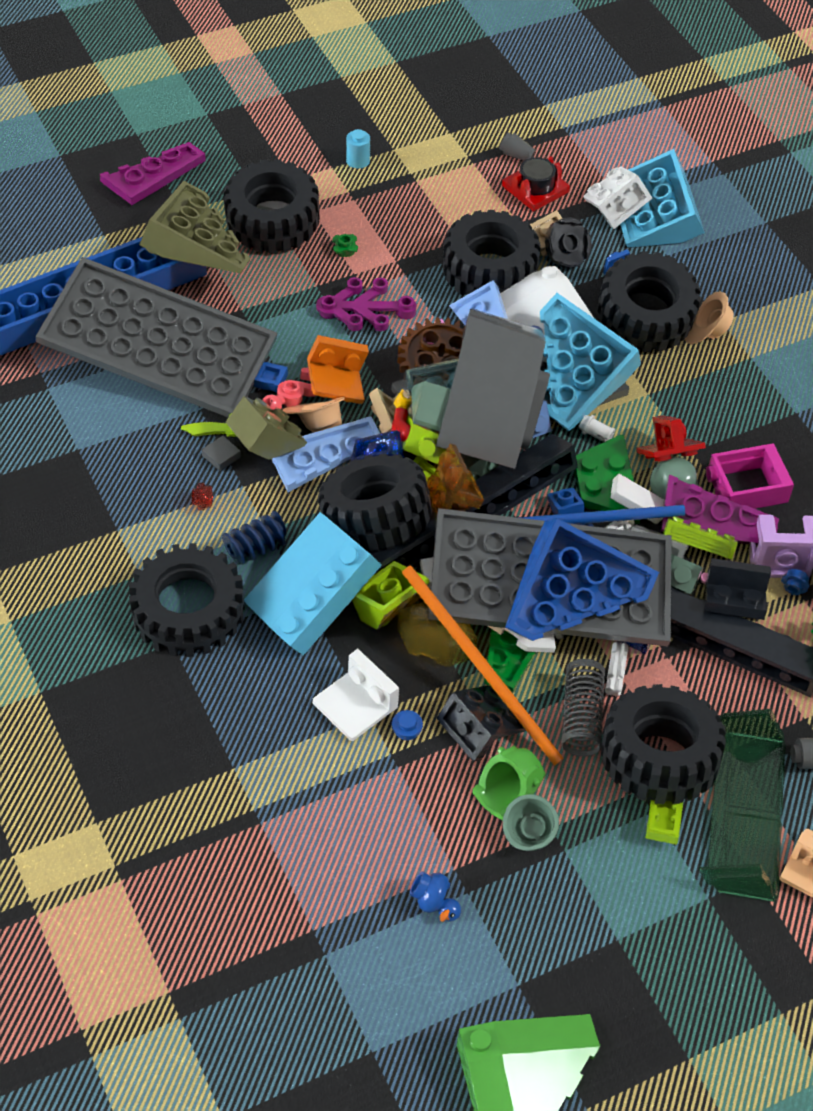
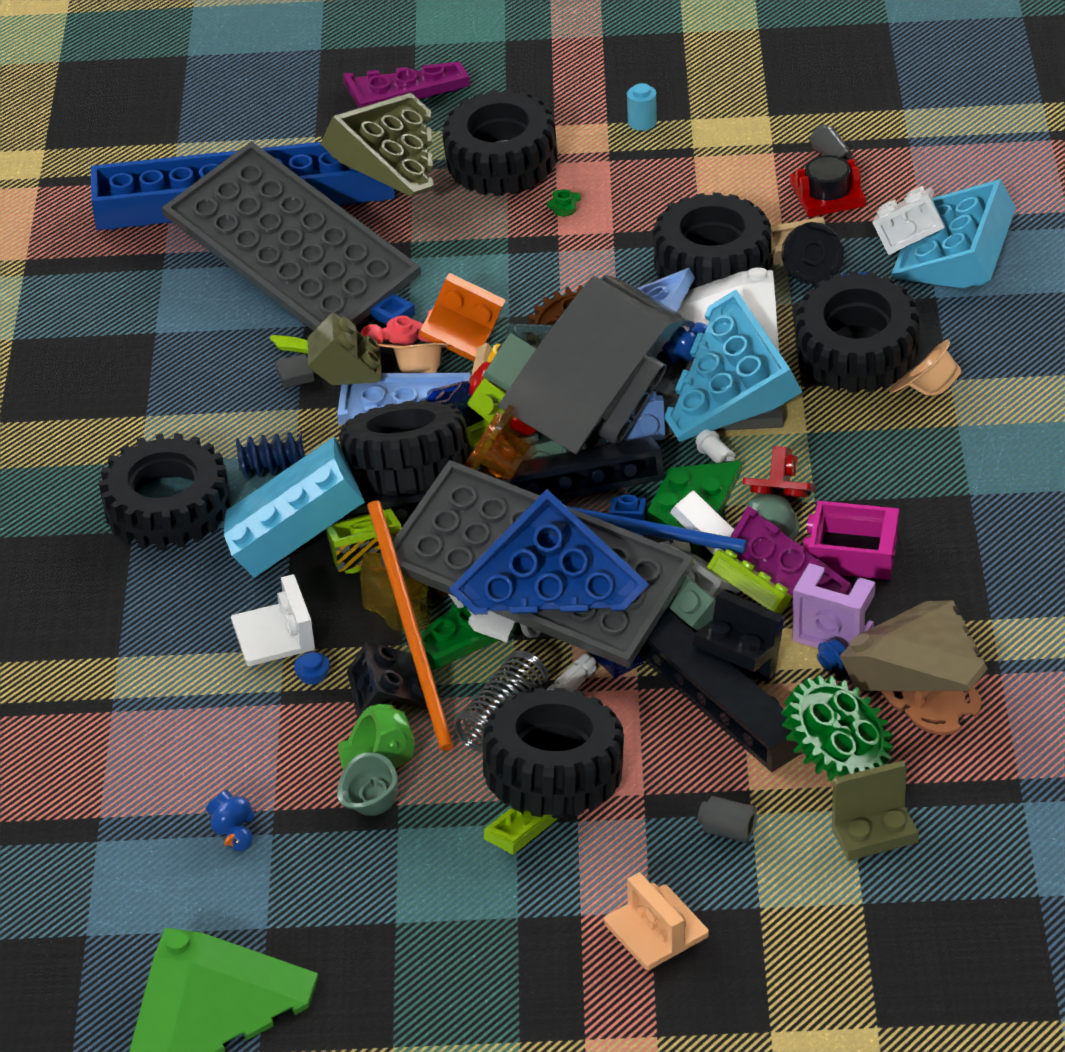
camera: 30 degrees right, 10 degrees down
clear red plate [192,483,213,511] -> none
magenta plant [316,277,417,331] -> none
clear green piece [699,709,786,902] -> none

